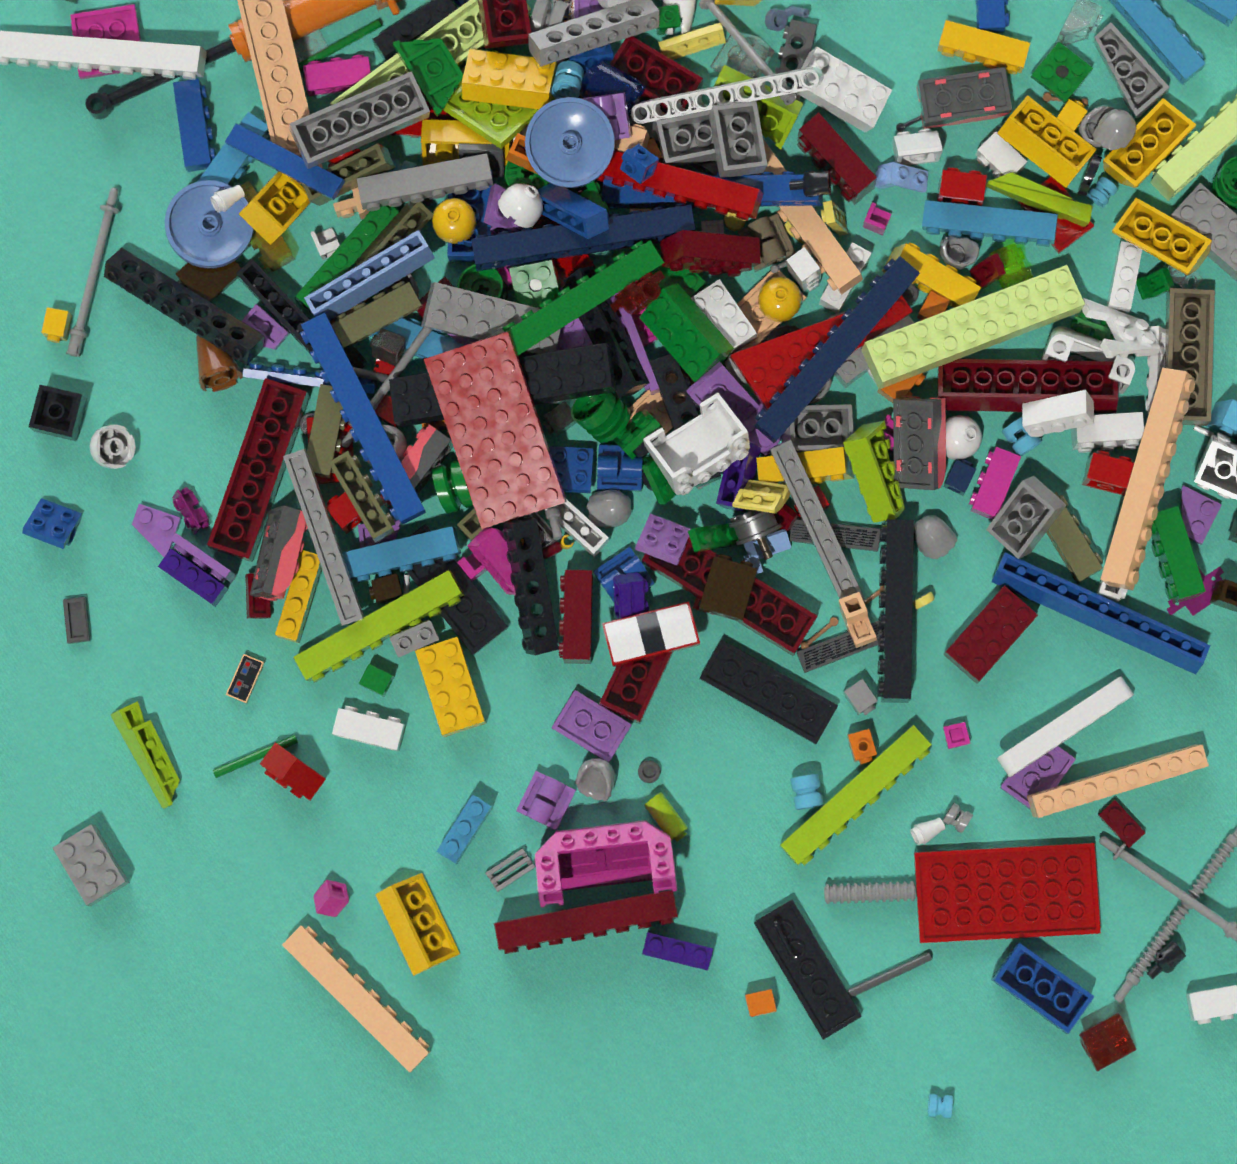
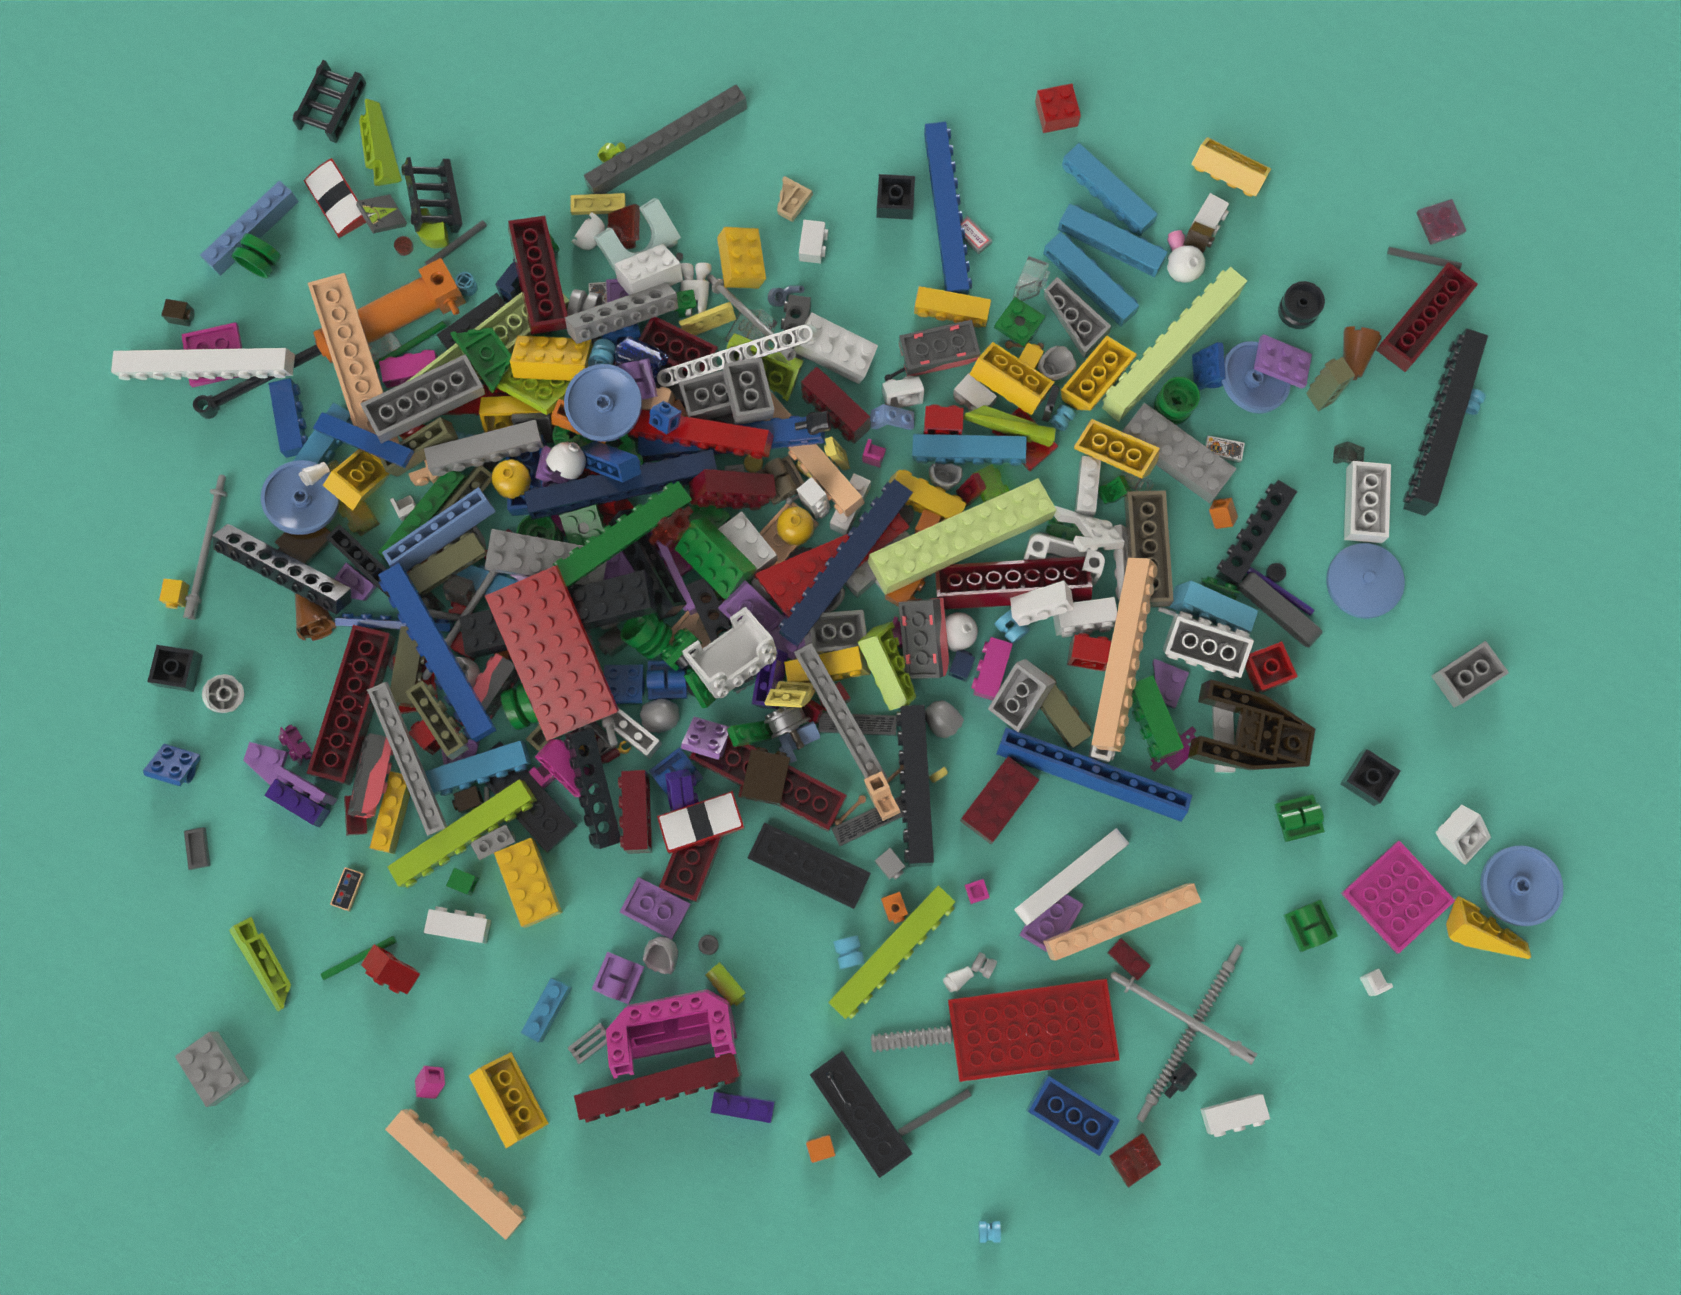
camera: 10 degrees left, 5 degrees down
light grey hair [1092,109,1136,150] -> none

